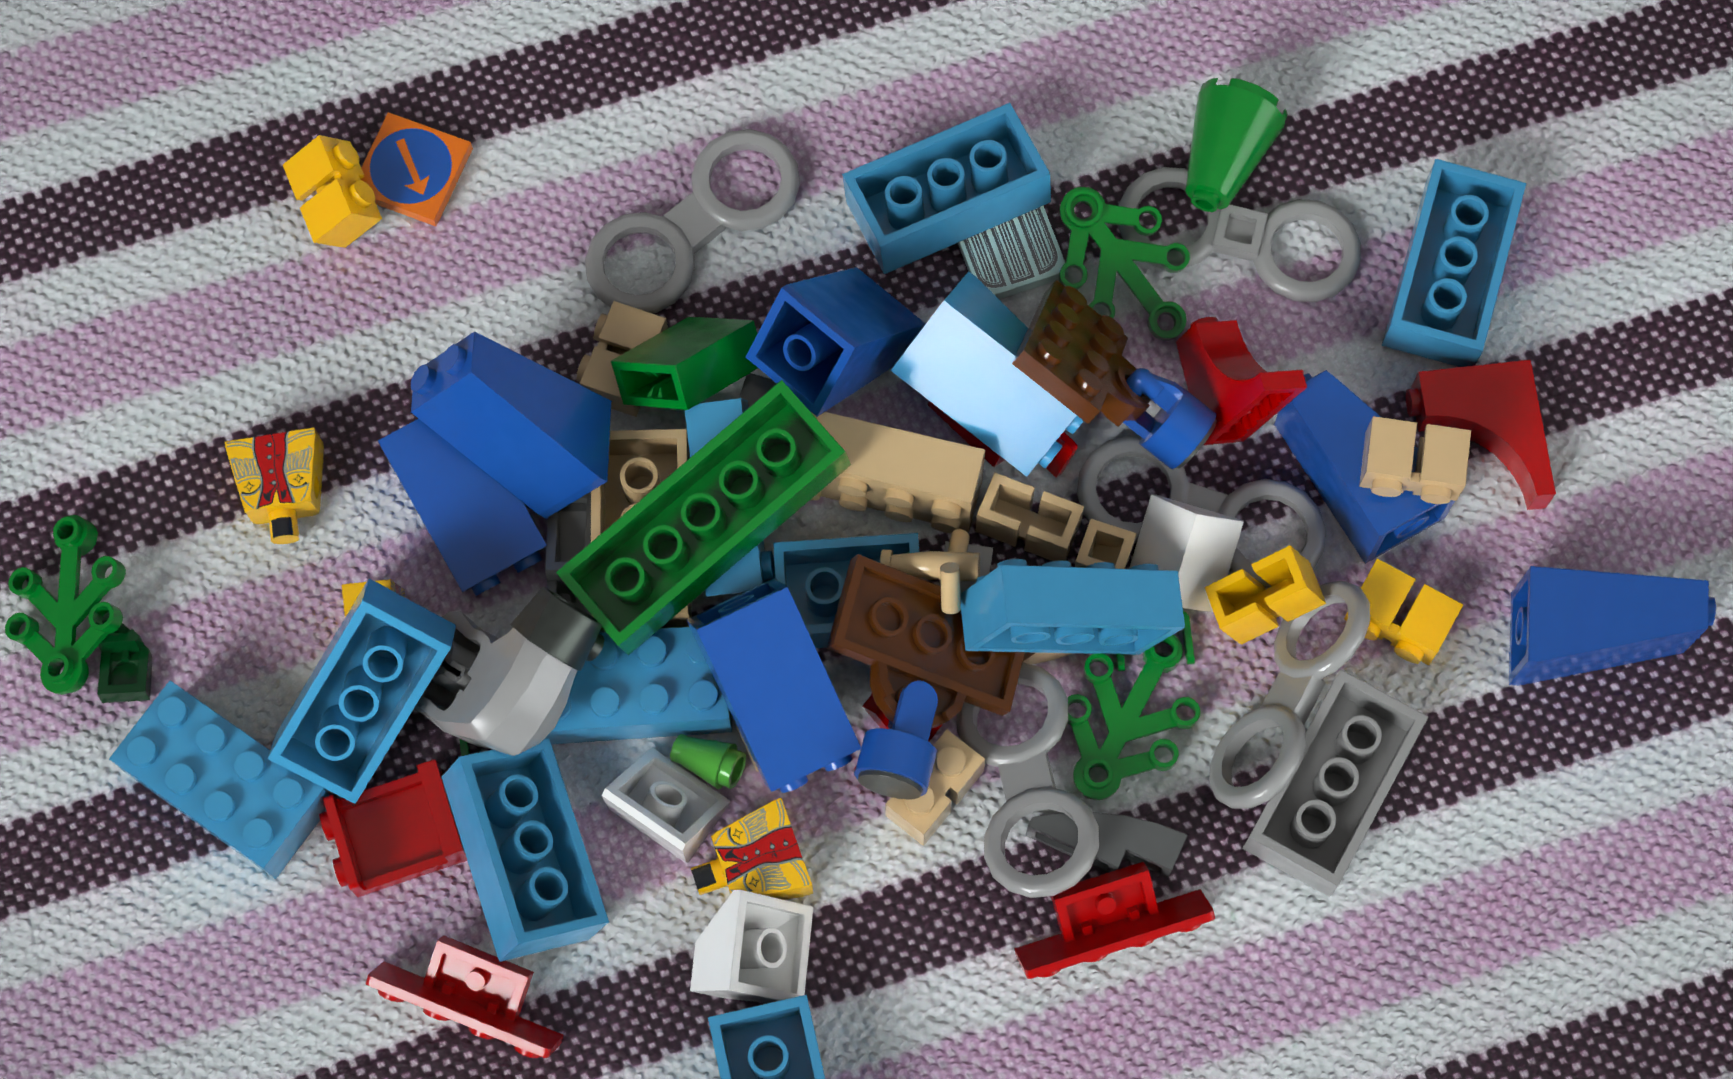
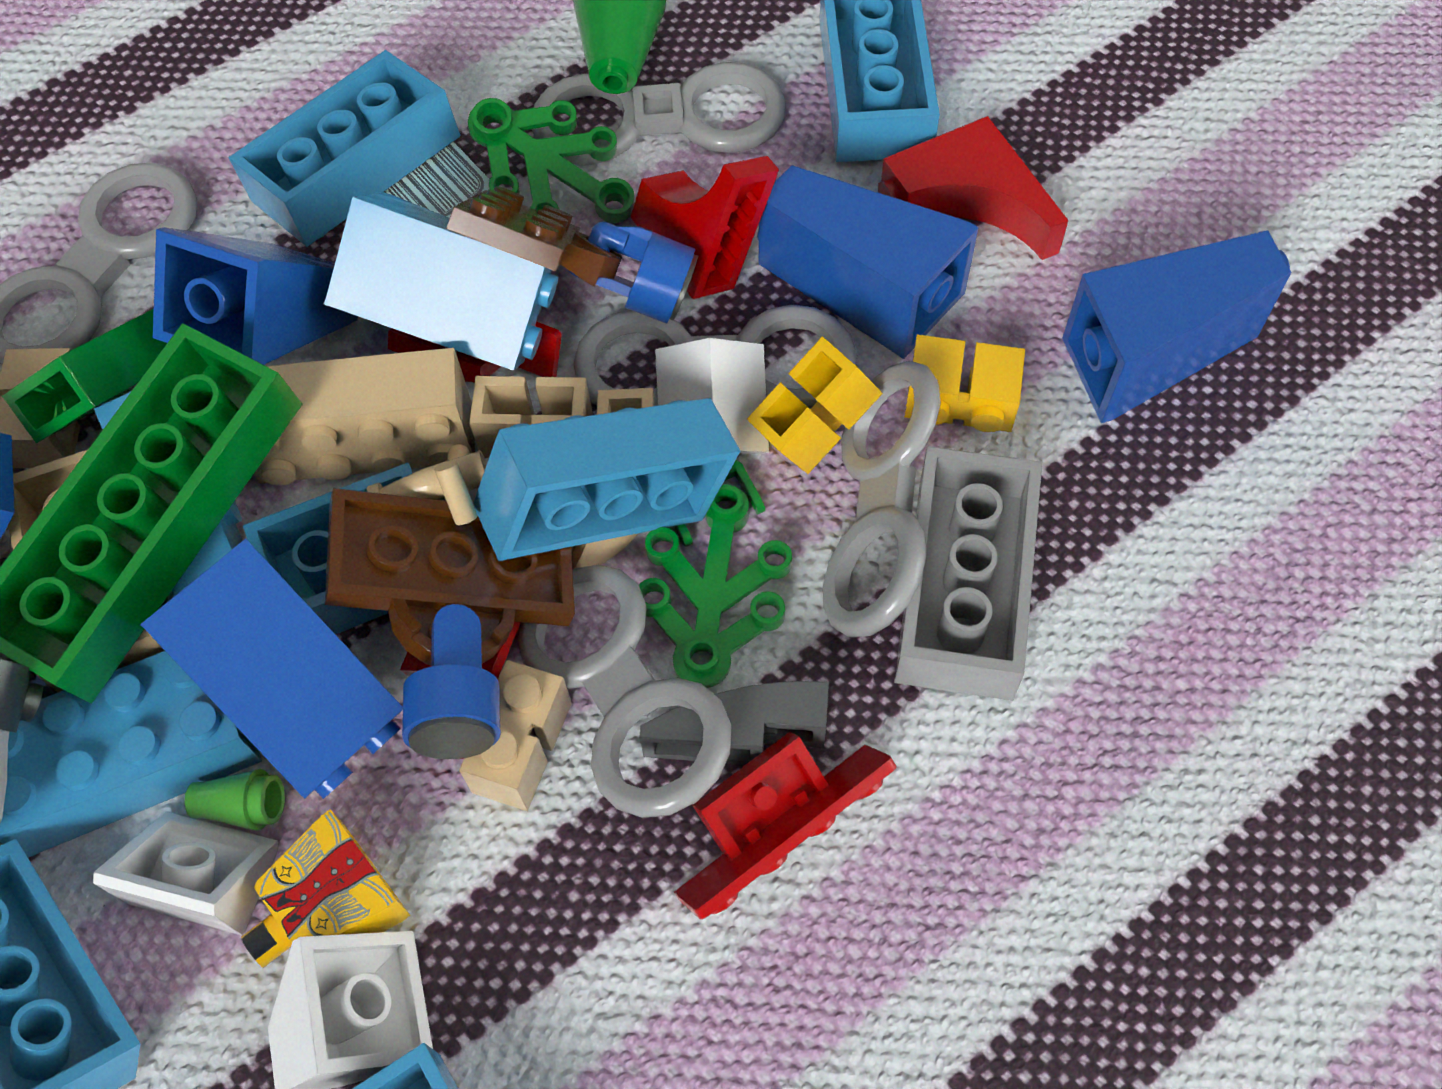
camera: 20 degrees left, 10 degrees down
tan piece [1359,416,1471,504] -> none

